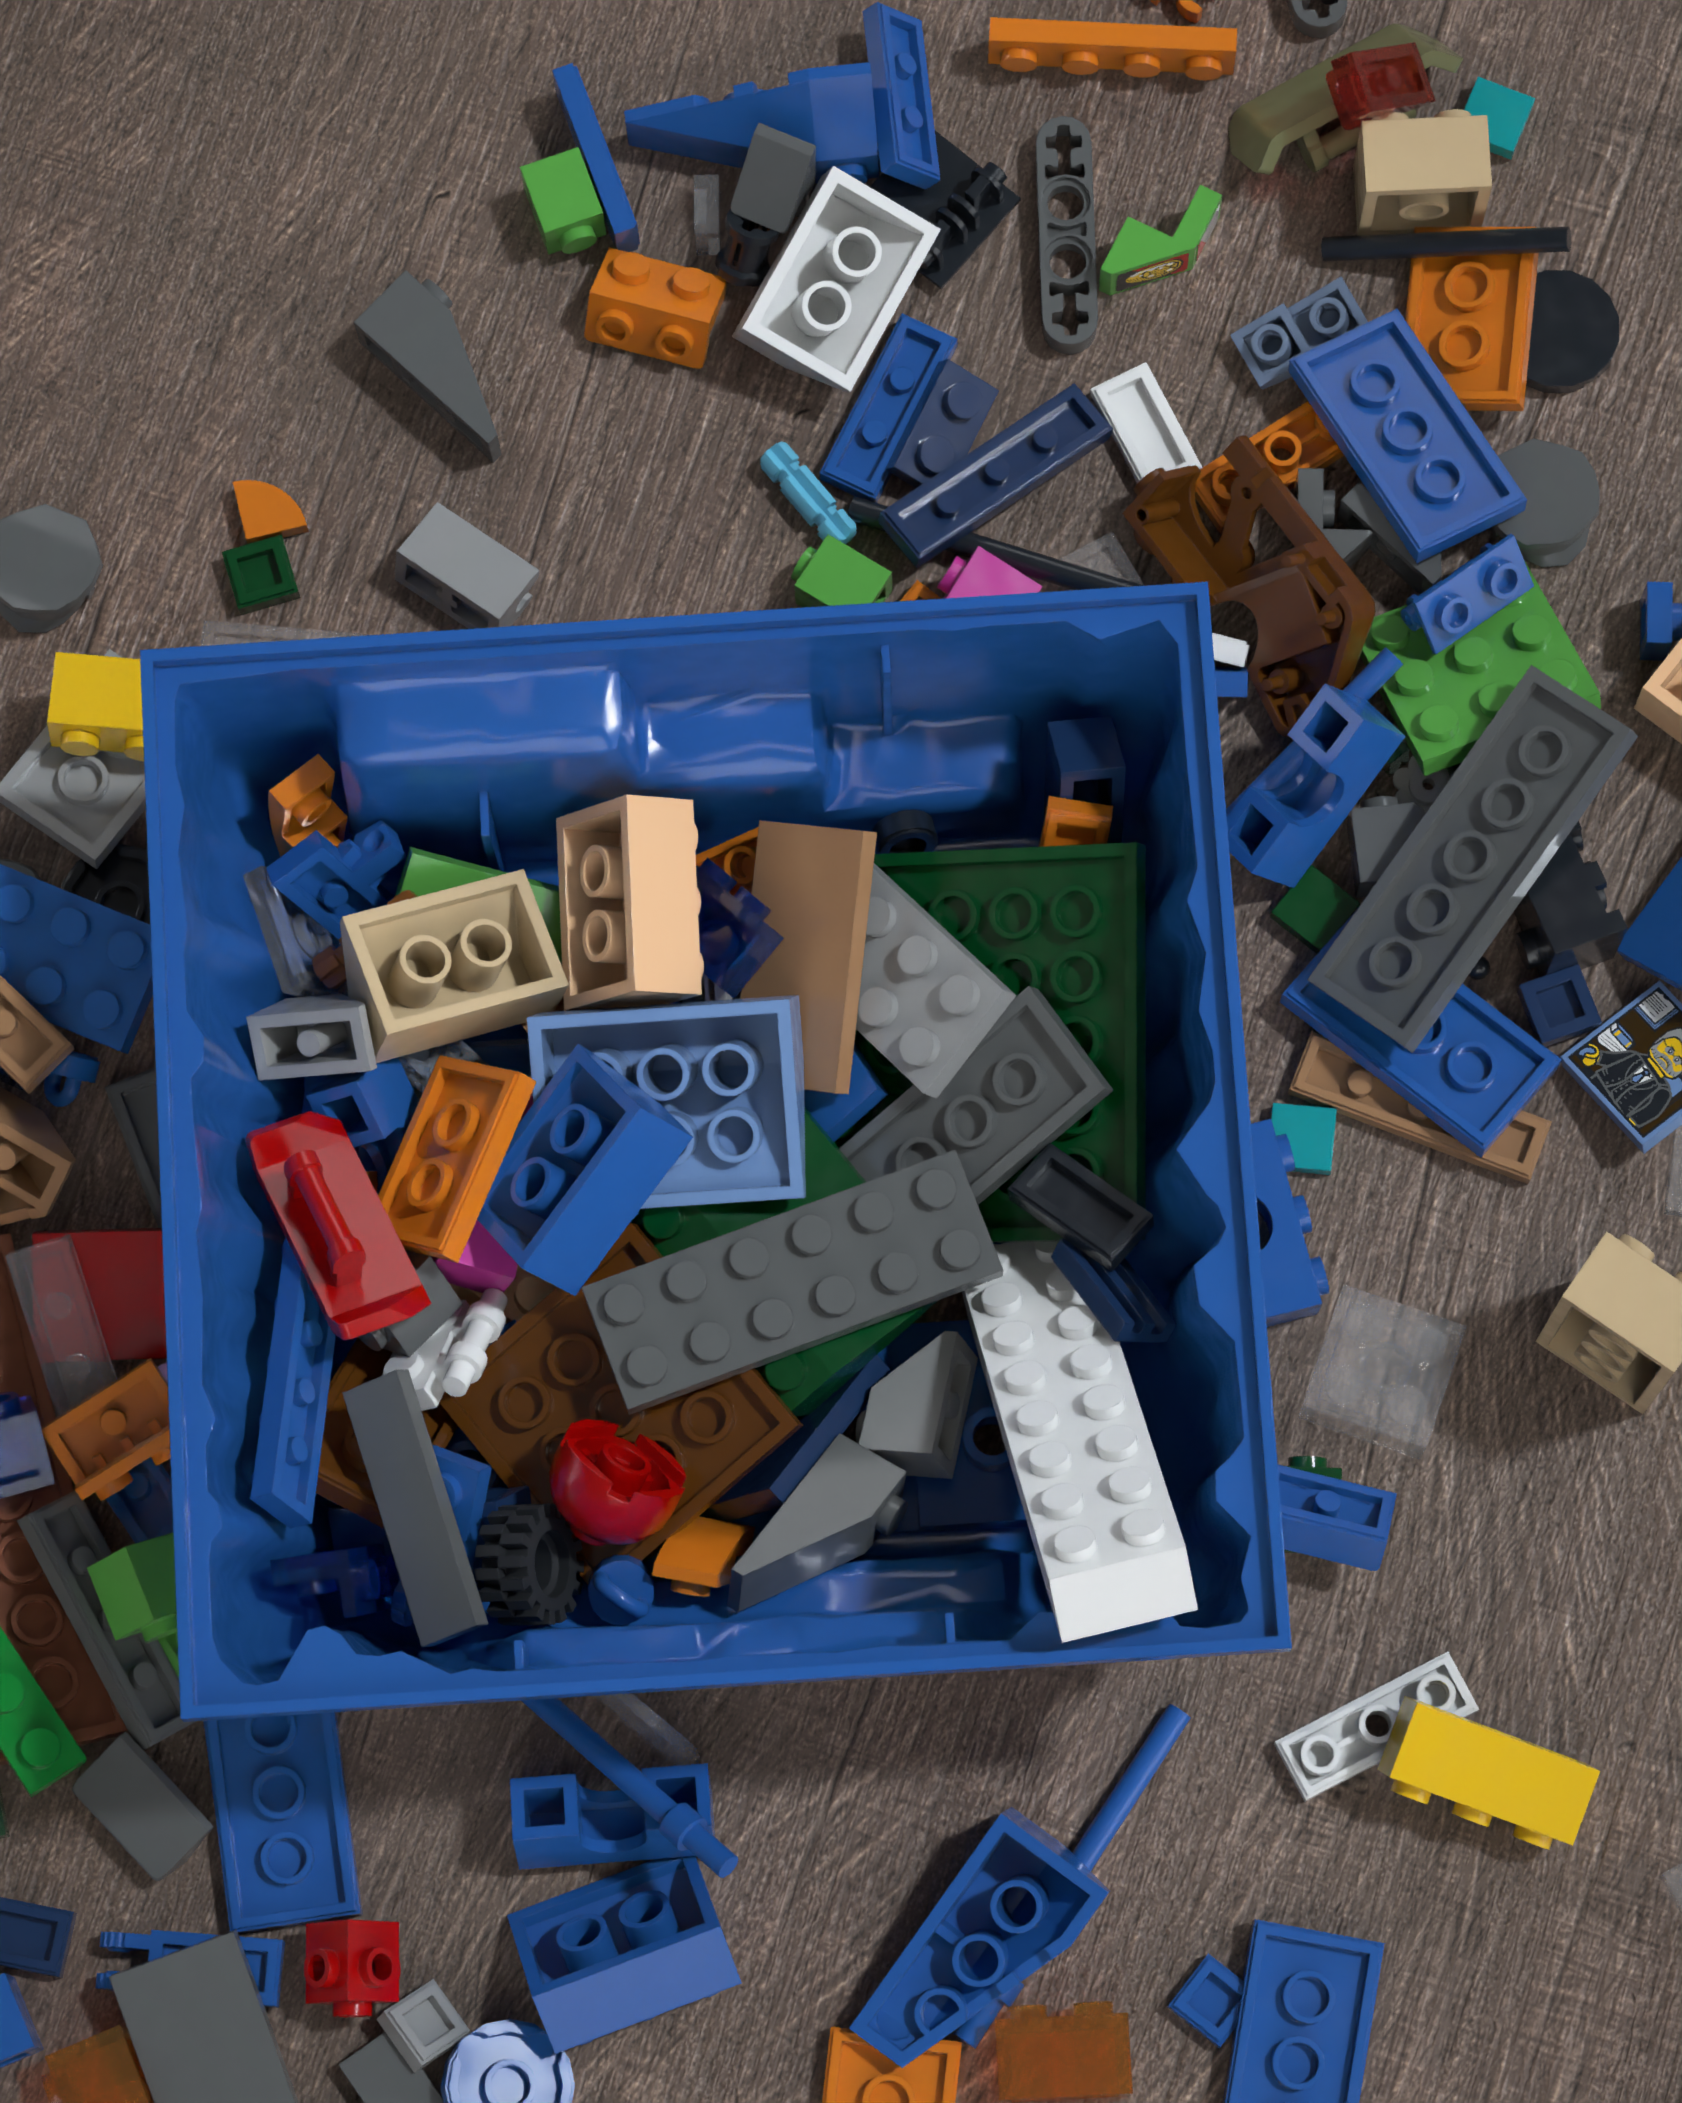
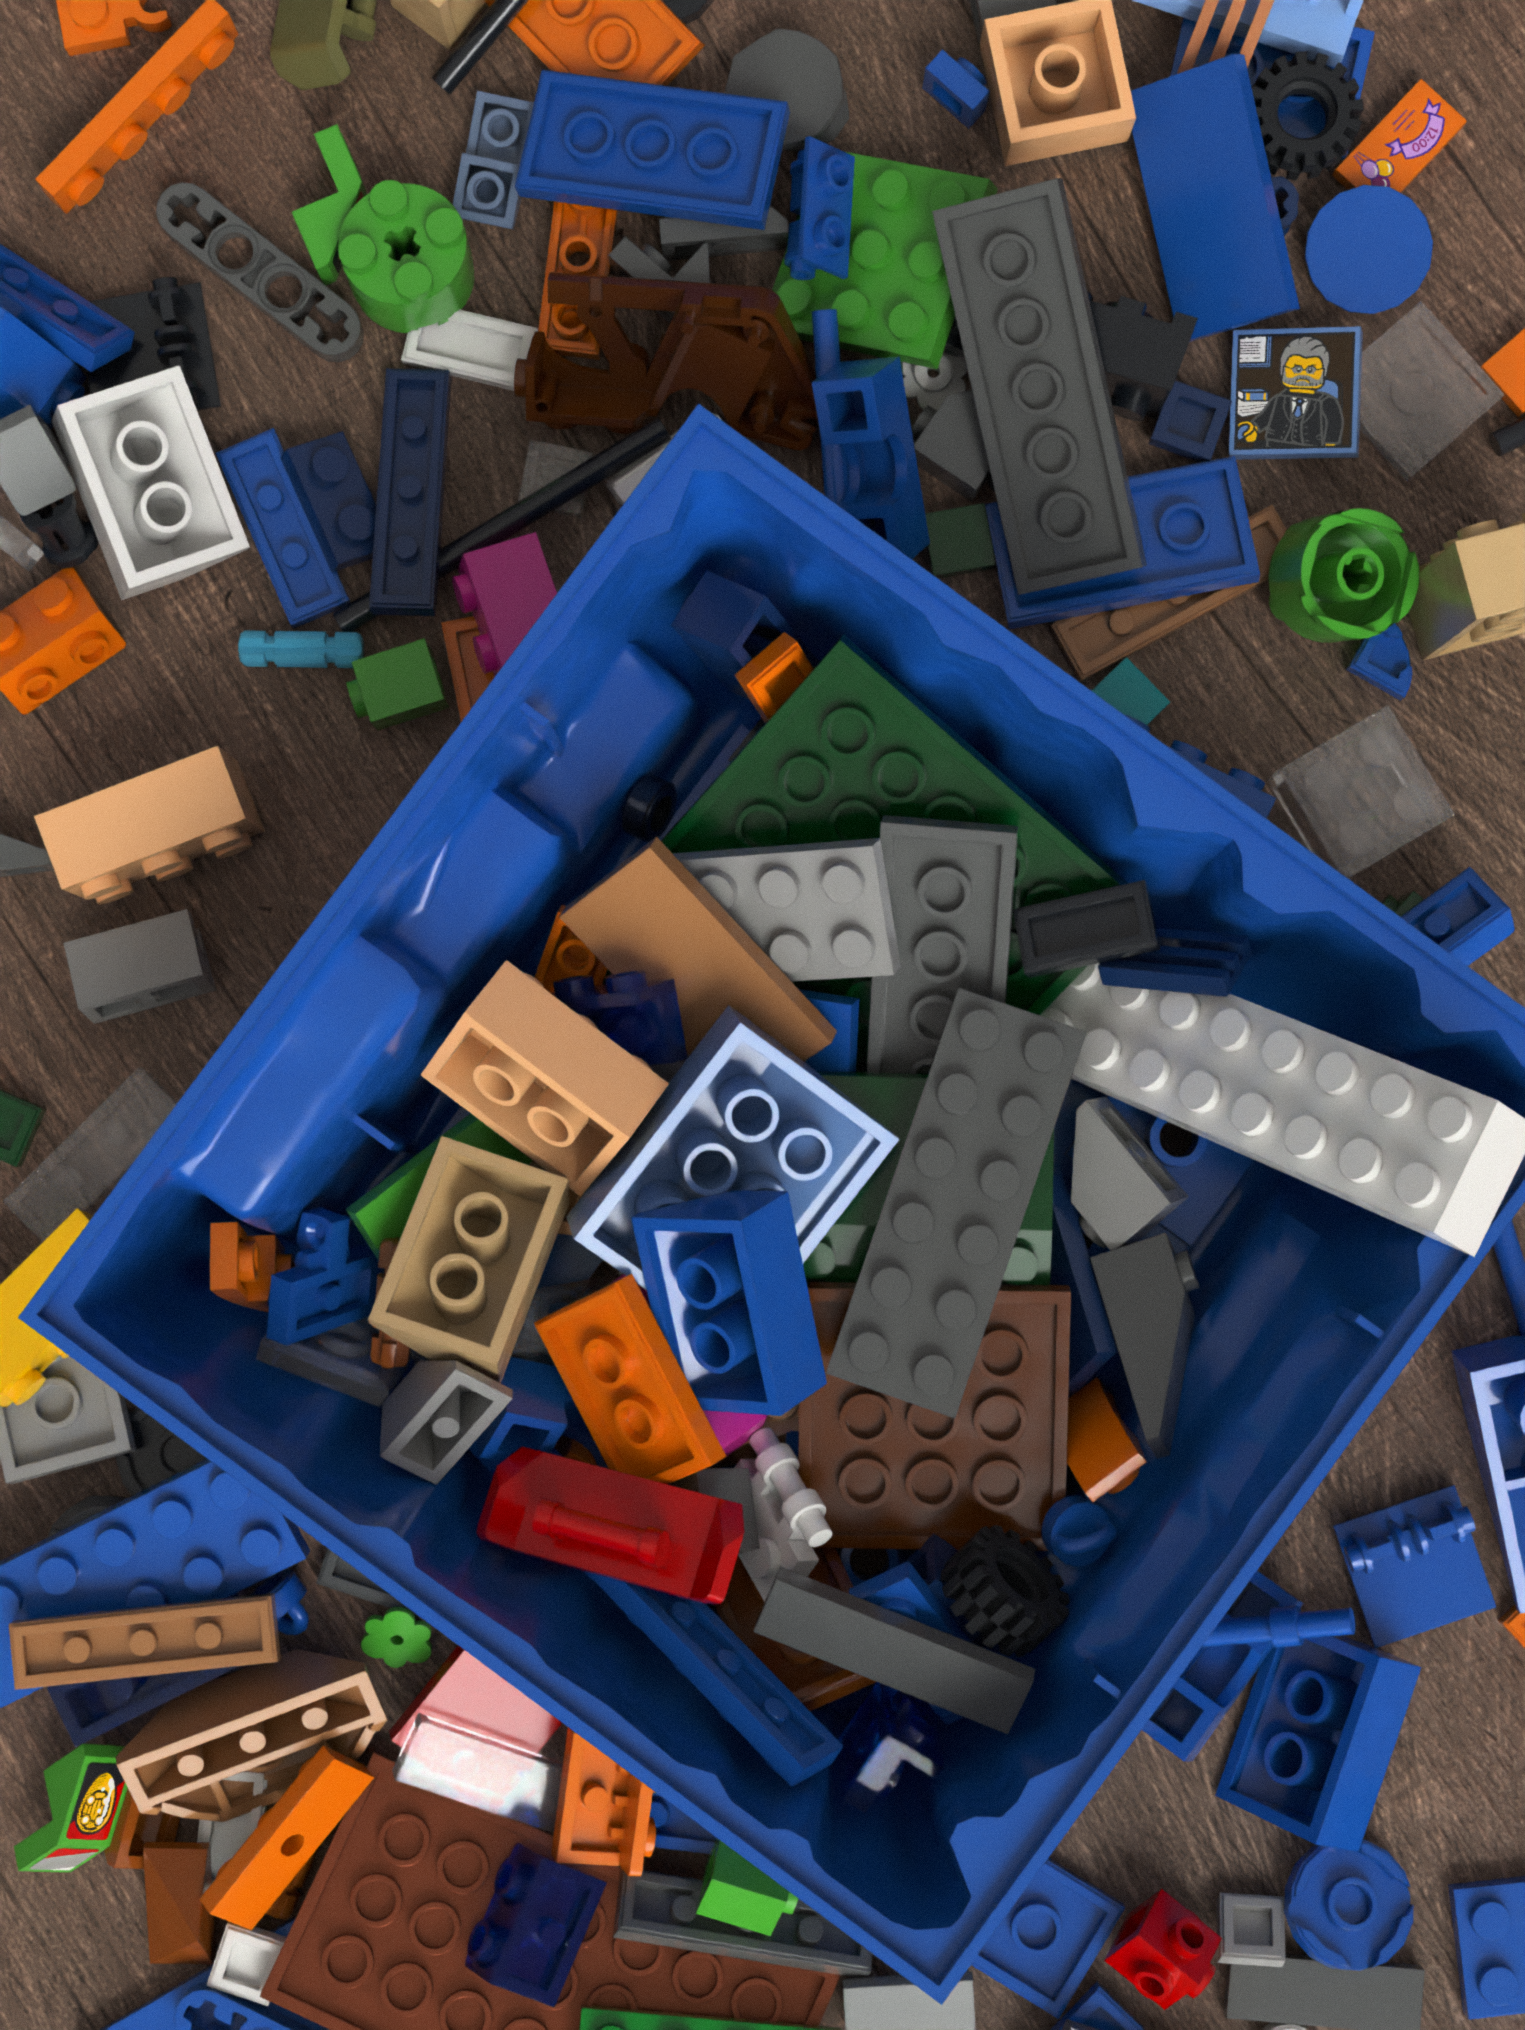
camera: 55 degrees left, 10 degrees up
red cylinder [549,1419,686,1546] -> none
none -> light nougat brick [34,746,265,905]
none -> bright green brick [338,180,475,333]
none -> bright green plant [361,1607,432,1668]
none -> bright green brick [1269,508,1419,643]
none -> blue hinge [1333,1485,1496,1648]
none -> blue tile [1346,623,1412,701]

